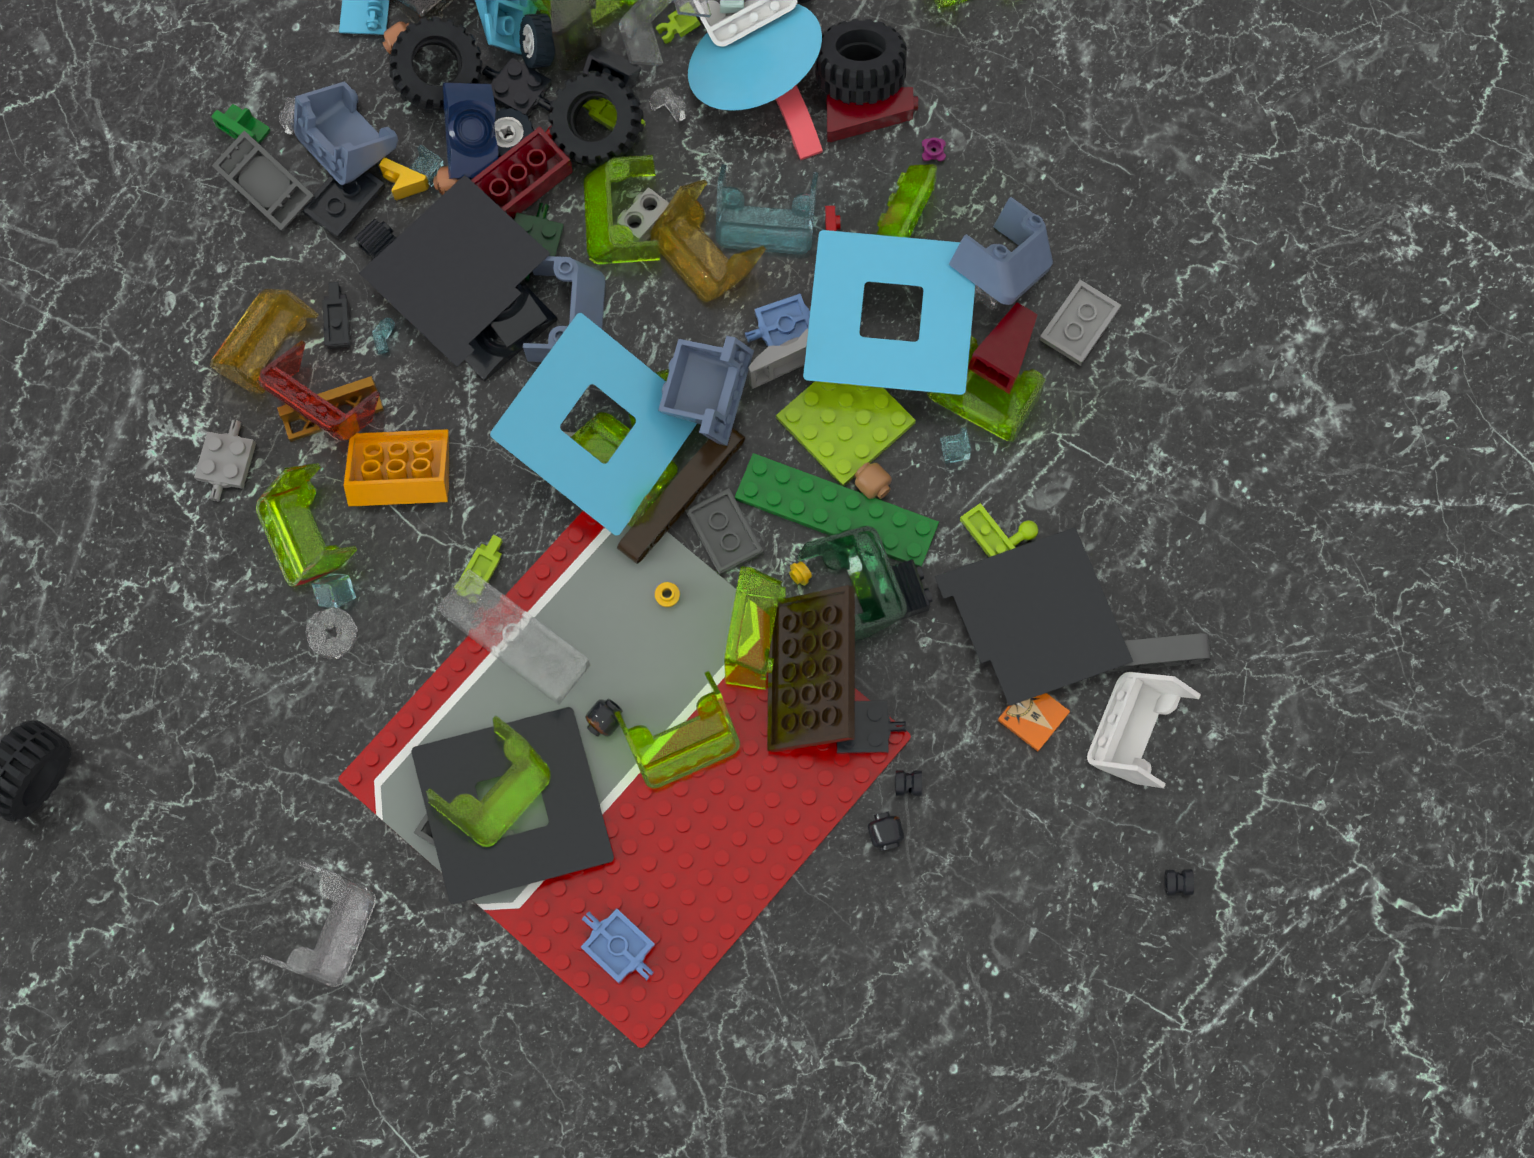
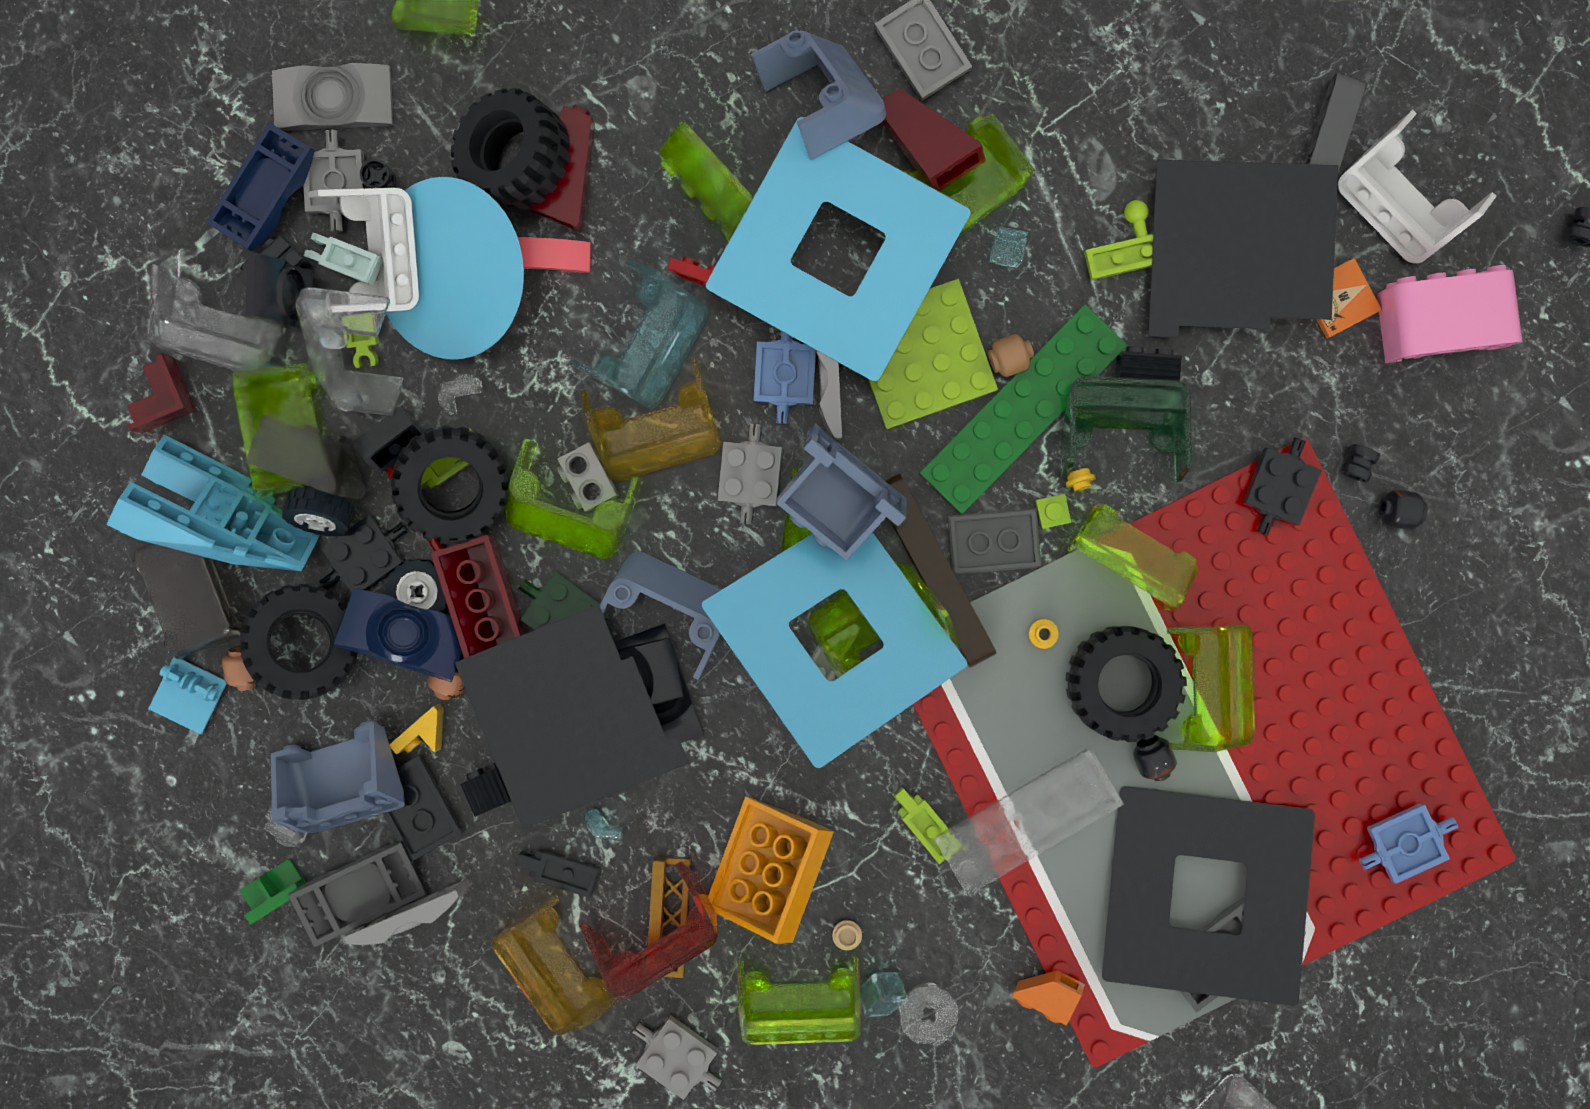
camera: 70 degrees left, 15 degrees up
clear light blue panel [409,144,445,187] -> none
clear neon green windscreen [426,716,551,847] -> none
dark brown plate [767,585,855,752] -> none
magenta plate [922,138,946,161] -> none
none -> light grey slope [344,879,471,945]
none -> light grey plate [718,424,783,525]
none -> tan plate [832,920,862,950]
none -> orange slope [1012,970,1085,1026]
none -> lime plate [1035,494,1071,529]
none -> black tyre [1065,626,1187,742]
none -> bright pink windscreen [1376,265,1523,363]

